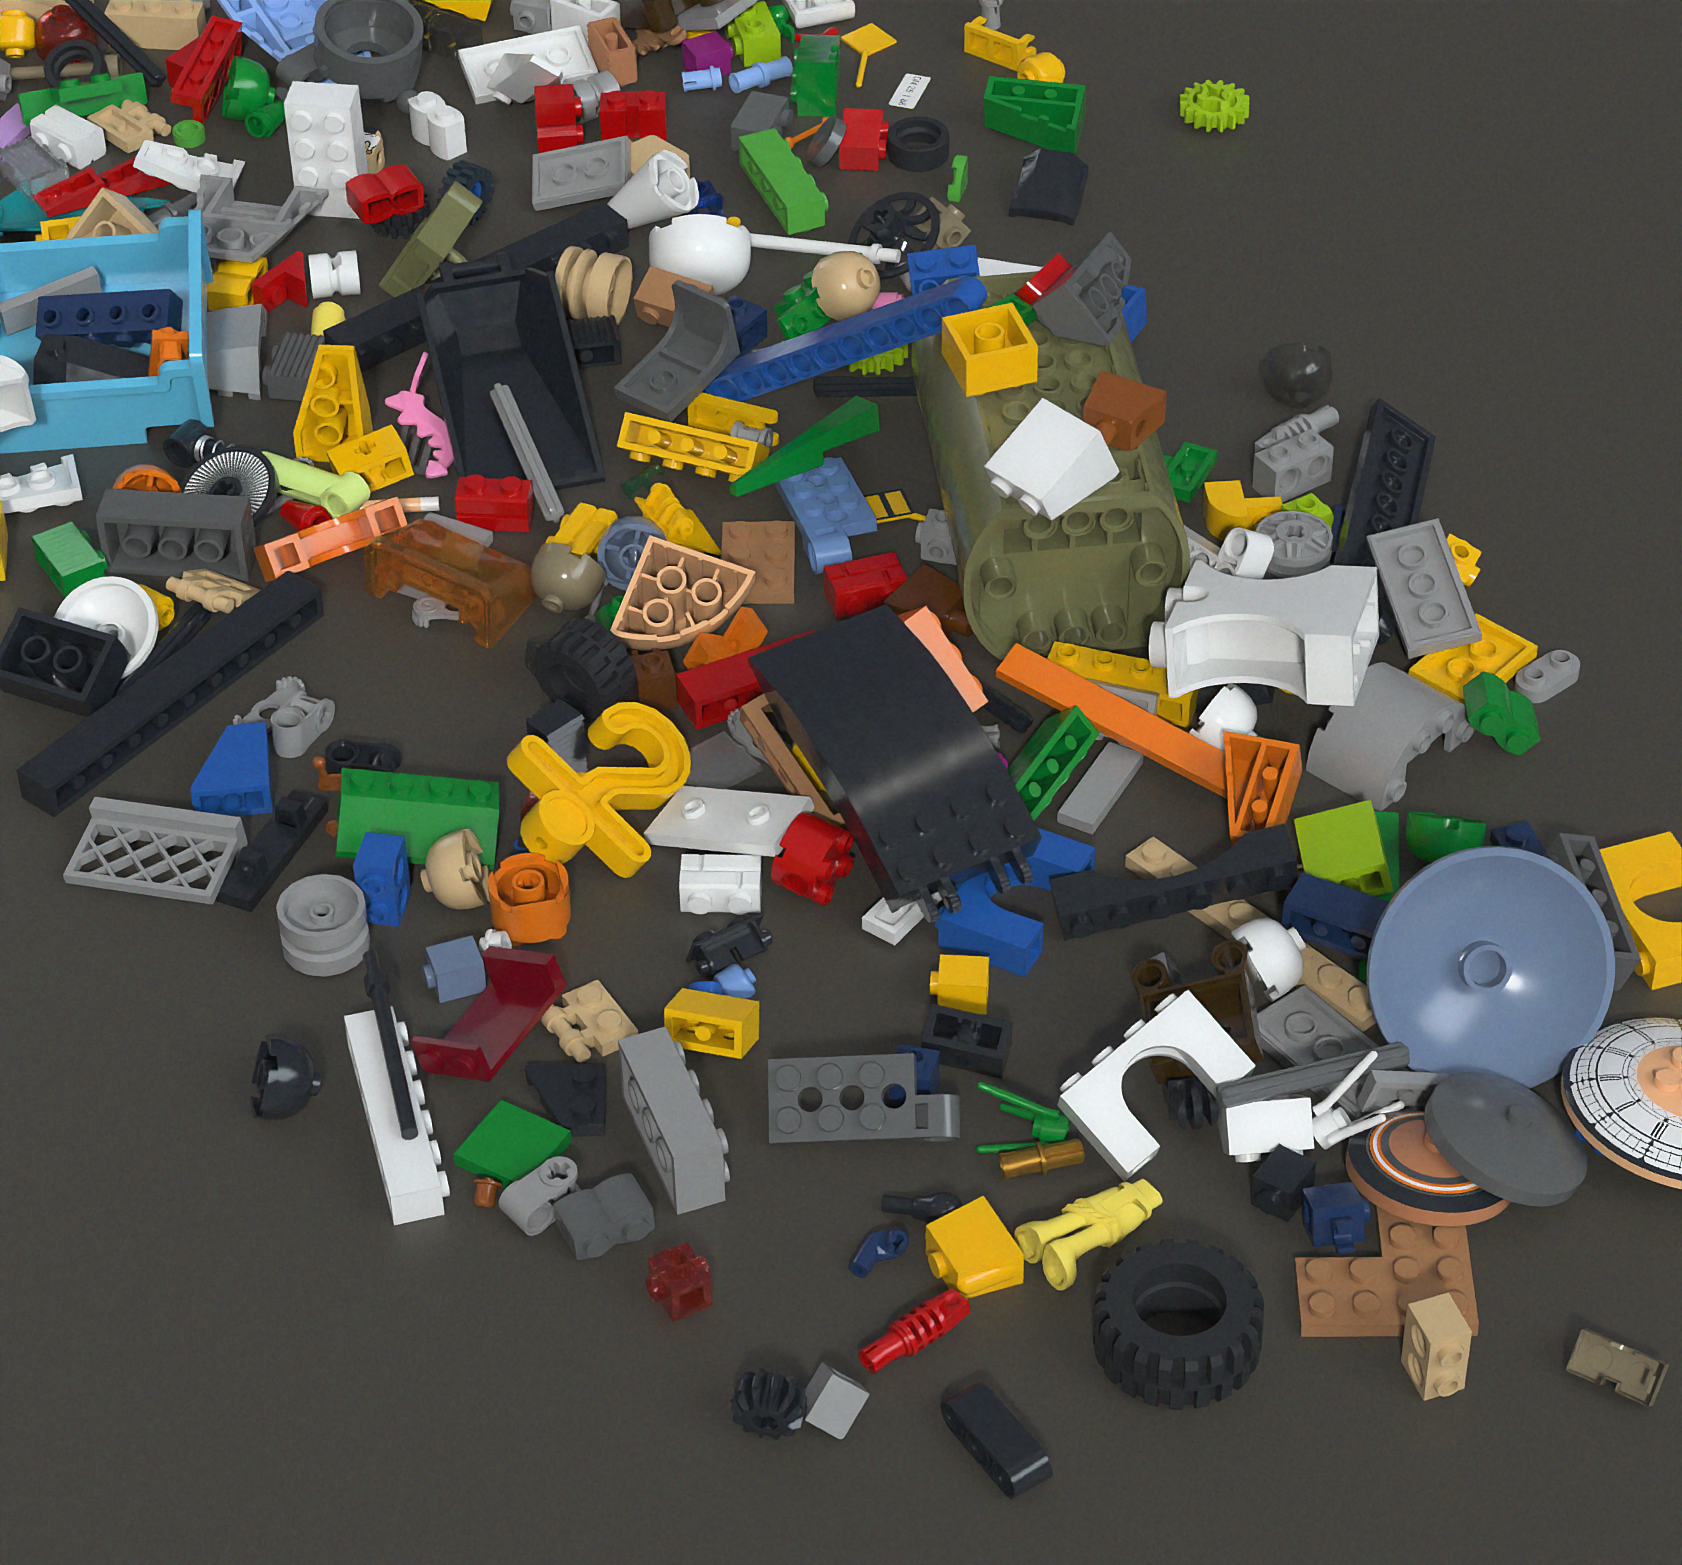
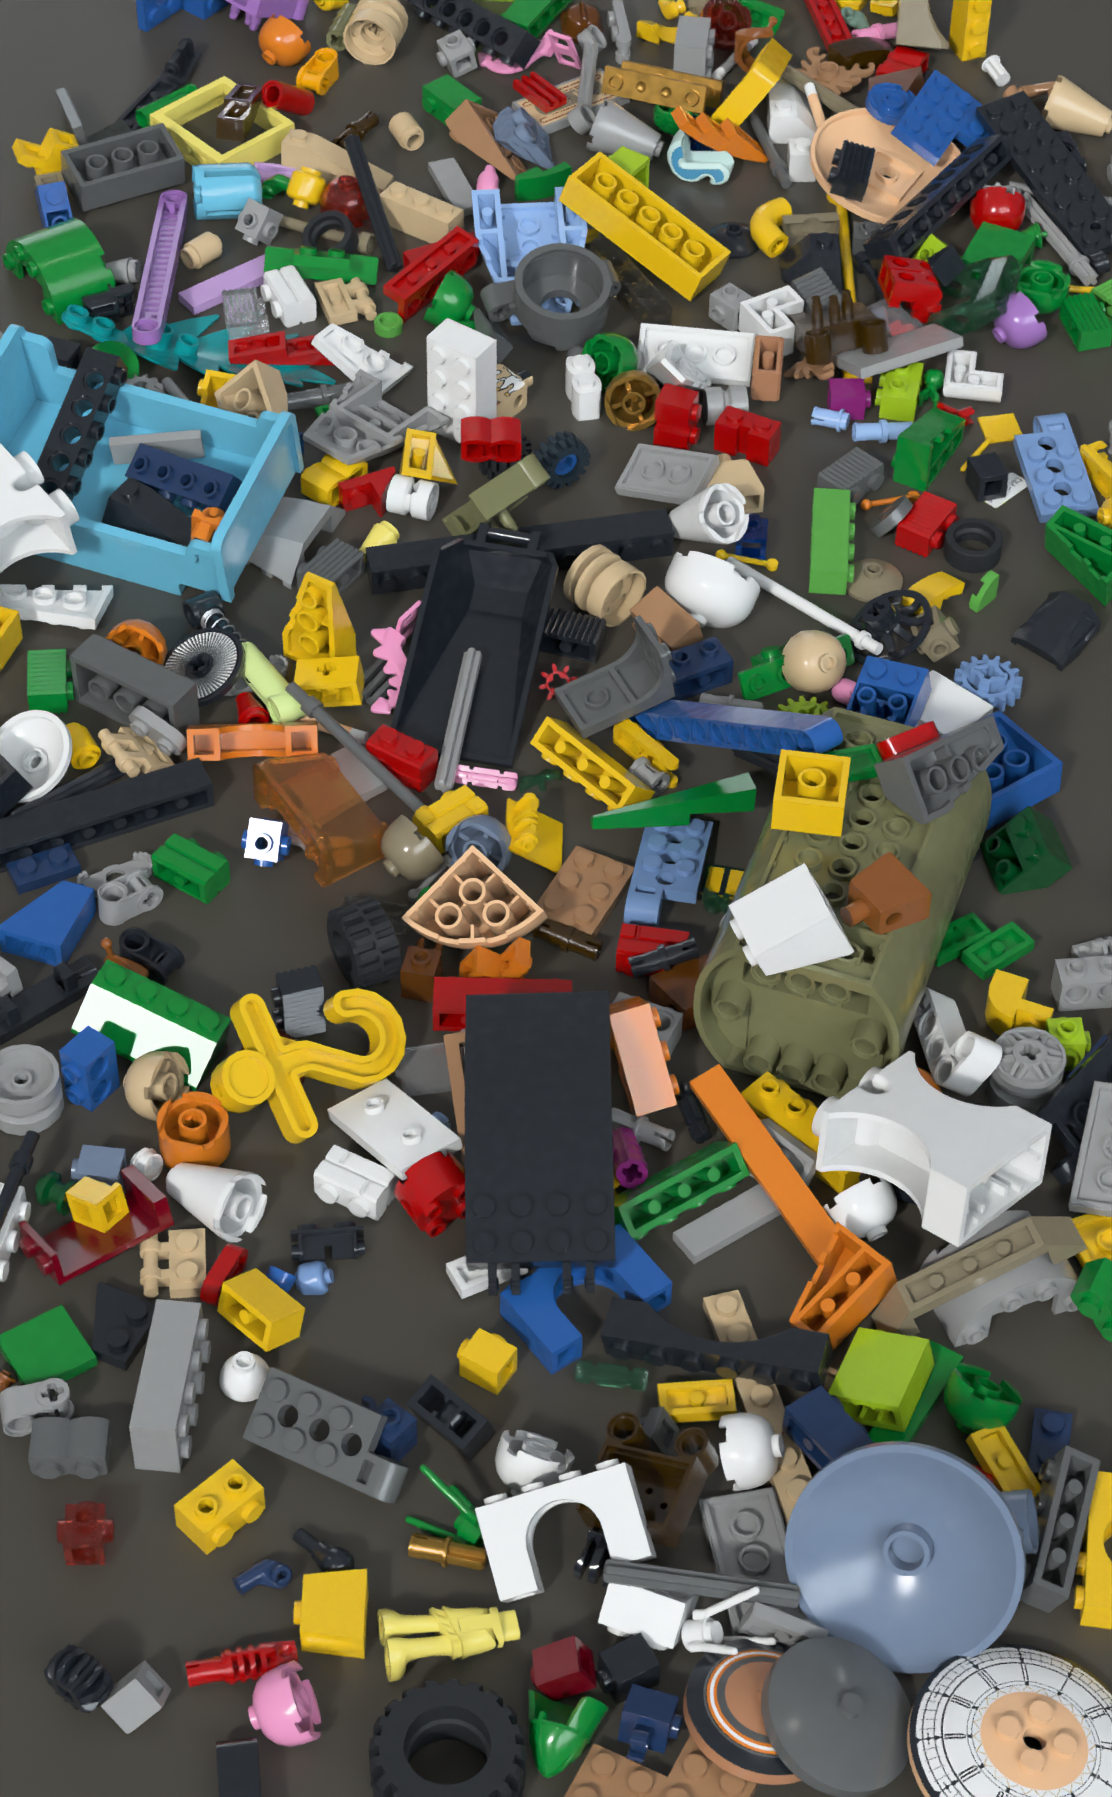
camera: 25 degrees right, 5 degrees up
none -> dark blue plate [6,843,81,895]
none -> dark green wheel [35,1171,77,1216]
none -> yellow brick [65,1176,129,1233]
none -> light grey plate [129,705,187,756]
none -> green brick [151,833,230,905]
none -> white cone [166,1162,267,1242]
none -> yellow brick [174,1459,265,1555]
none -> red beam [200,1243,248,1307]
none -> white brick [219,1351,270,1402]
none -> brick [241,816,292,867]
none -> bright pink cylinder [248,1660,321,1747]
none -> dark grey bar [285,681,425,813]
none -> yellow slope [399,428,457,484]
none -> bright pink axle [455,764,518,792]
none -> white cylinder [495,1430,575,1496]
none -> green helmet [527,1689,609,1778]
none -> dark red brick [530,1635,597,1701]
none -> dark brown pin [533,919,604,961]
none -> red gear [539,663,577,700]
none -> clear green axle [574,1360,649,1391]
none -> green cylinder [582,332,639,392]
none -> pearl gold cylinder [604,370,661,431]
none -> black pin [628,937,700,978]
none -> yellow plate [657,1379,737,1423]
none -> clear green piece [702,887,730,915]
none -> dark tan dish [846,558,903,602]
none -> dark tan slope [871,1216,1087,1336]
none -> yellow slope [902,571,965,615]
none -> medium blue gear [954,654,1023,712]
none -> black brick [965,452,1009,502]
none -> dark green slope [980,806,1073,895]
none -> medium blue hinge [1013,413,1099,523]

